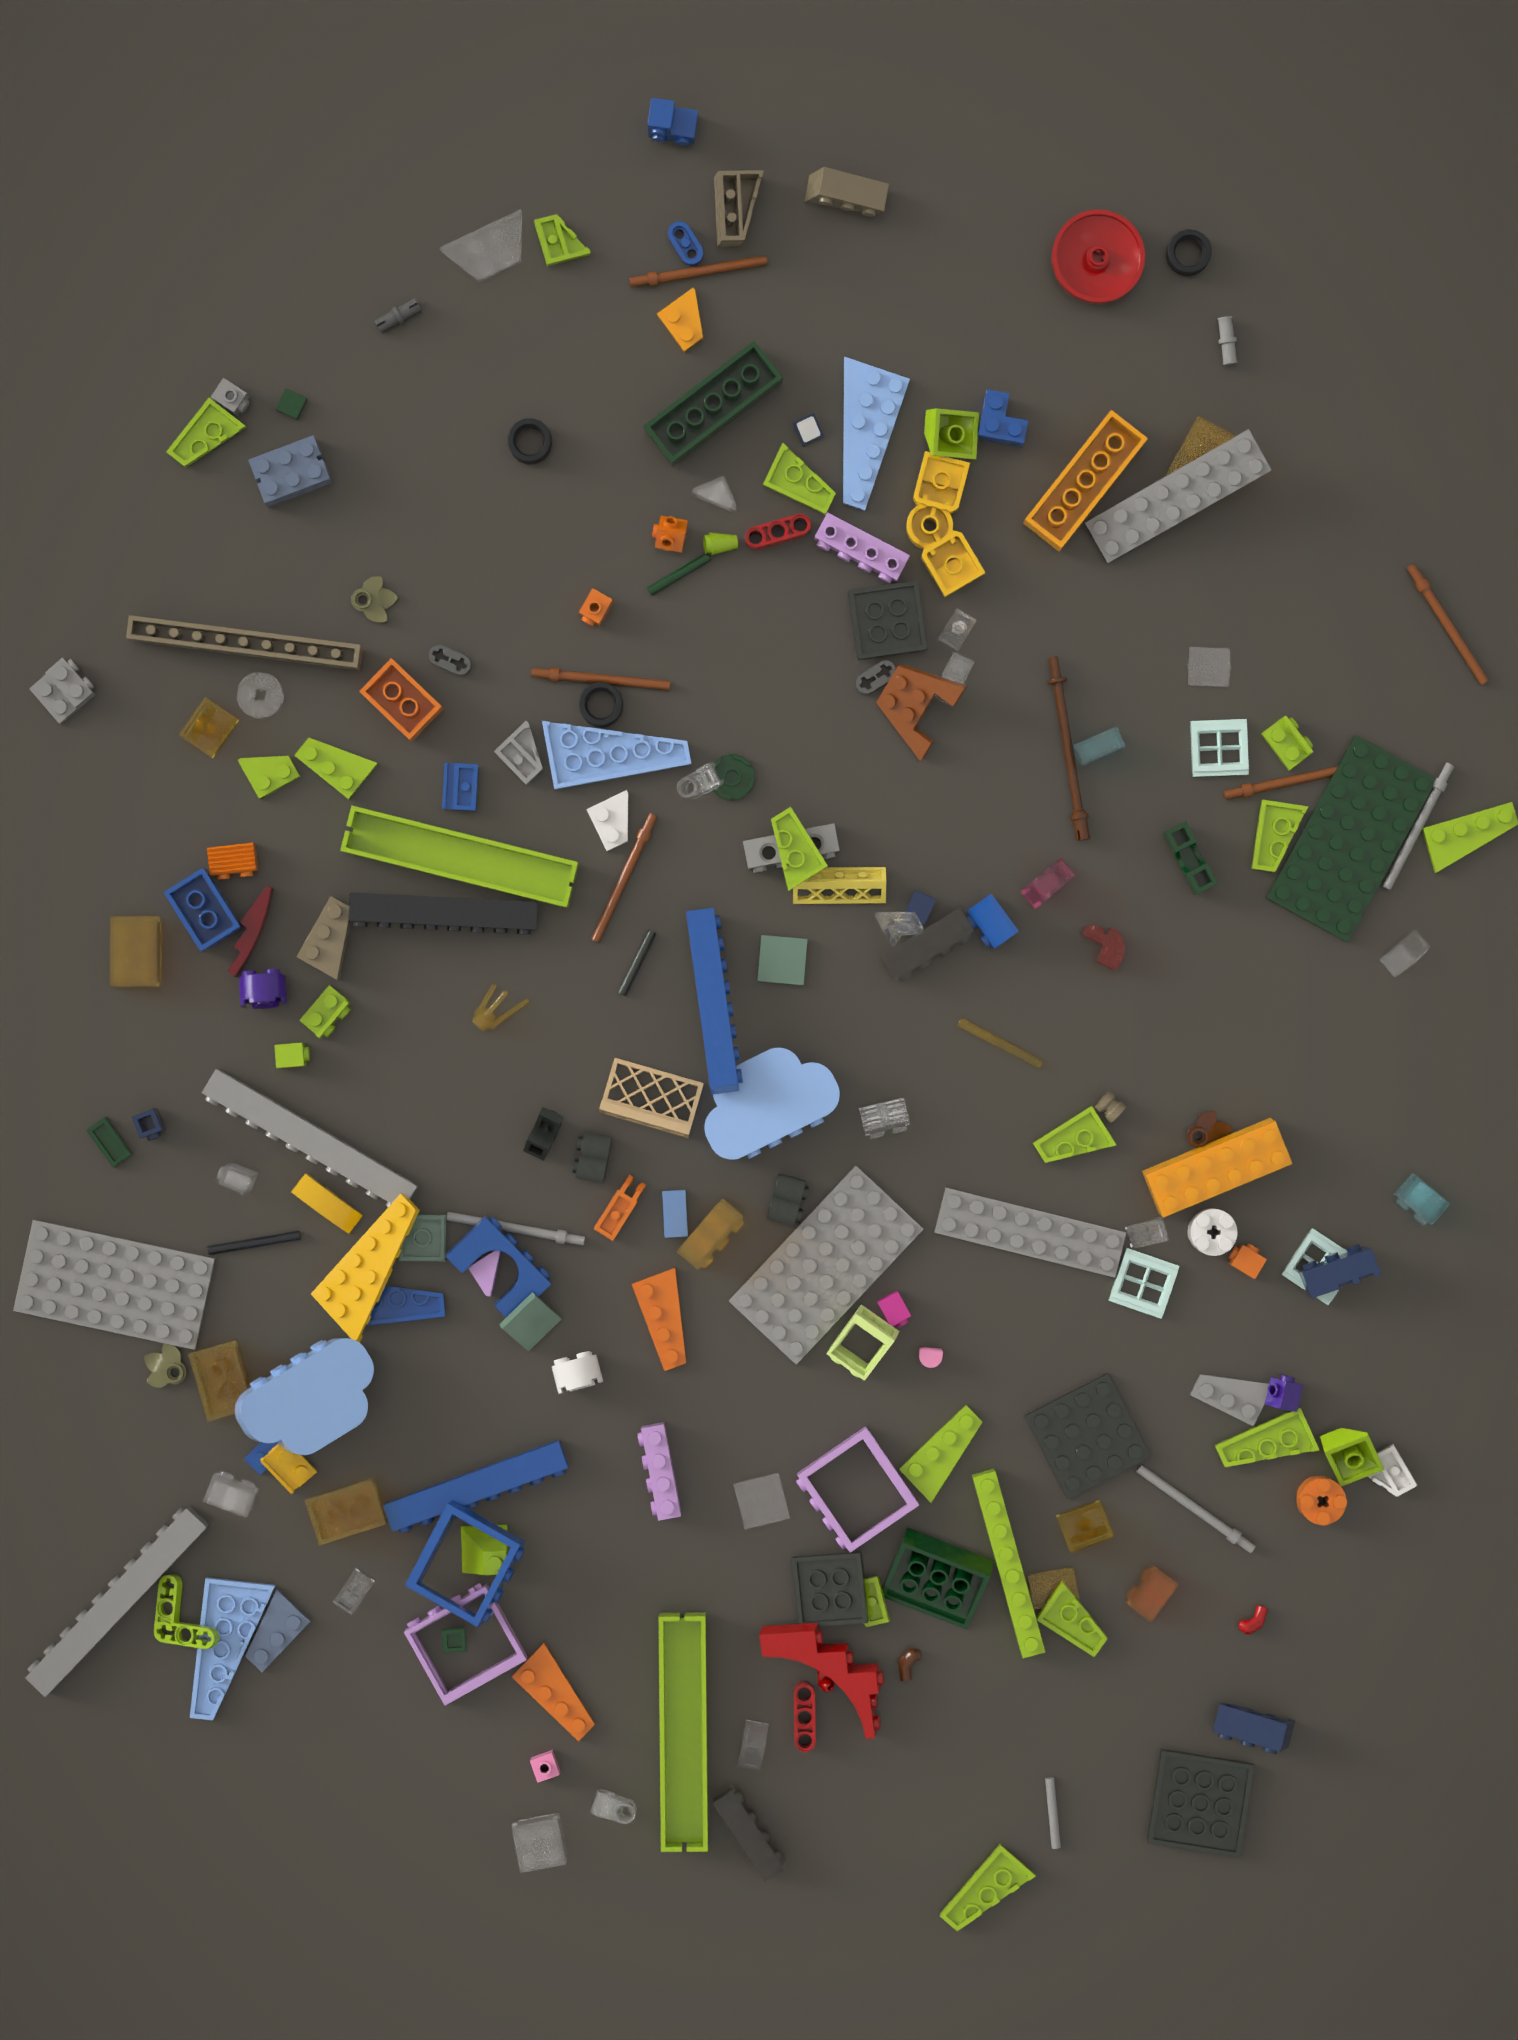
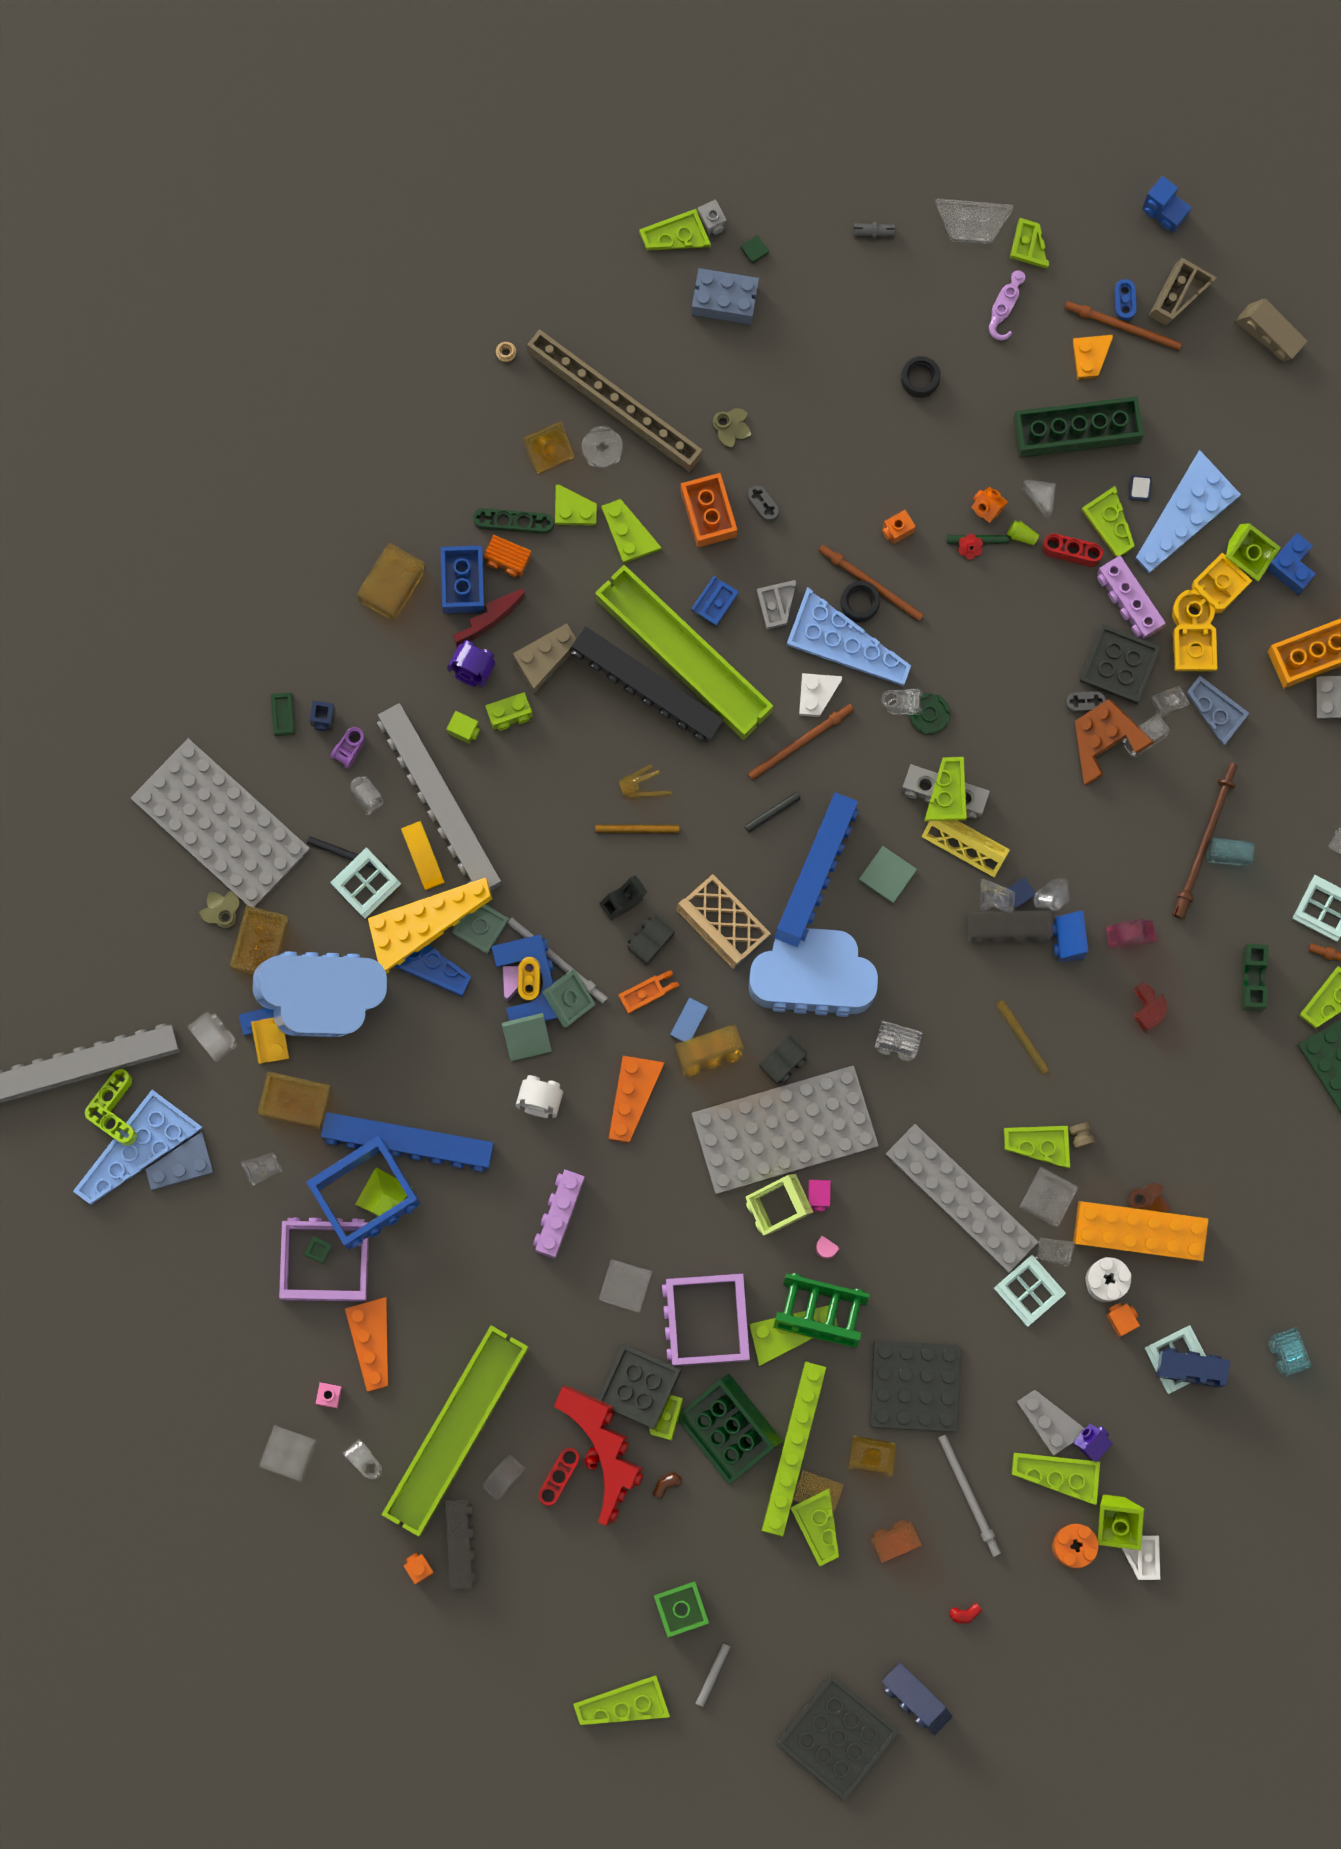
camera: 20 degrees right, 10 degrees down
light grey plate [29,657,96,724] -> none
none -> medium lavender piece [330,727,366,769]
none -> light aqua piece [330,847,401,919]
none -> orange brick [403,1553,434,1585]
none -> dark green beam [473,508,554,534]
none -> tan plate [496,342,516,362]
none -> yellow plate [518,957,540,1000]
none -> sand green tile [542,969,596,1027]
none -> pearl gold bar [595,825,679,833]
none -> bright green brick [654,1581,709,1638]
none -> green fence [773,1273,870,1348]
none -> red plant [958,533,983,560]
none -> lavender piece [989,270,1025,341]
none -> clear brick [1019,1167,1079,1227]
none -> clear piece [1034,878,1070,911]
none -> sand blue wing [1186,676,1249,747]

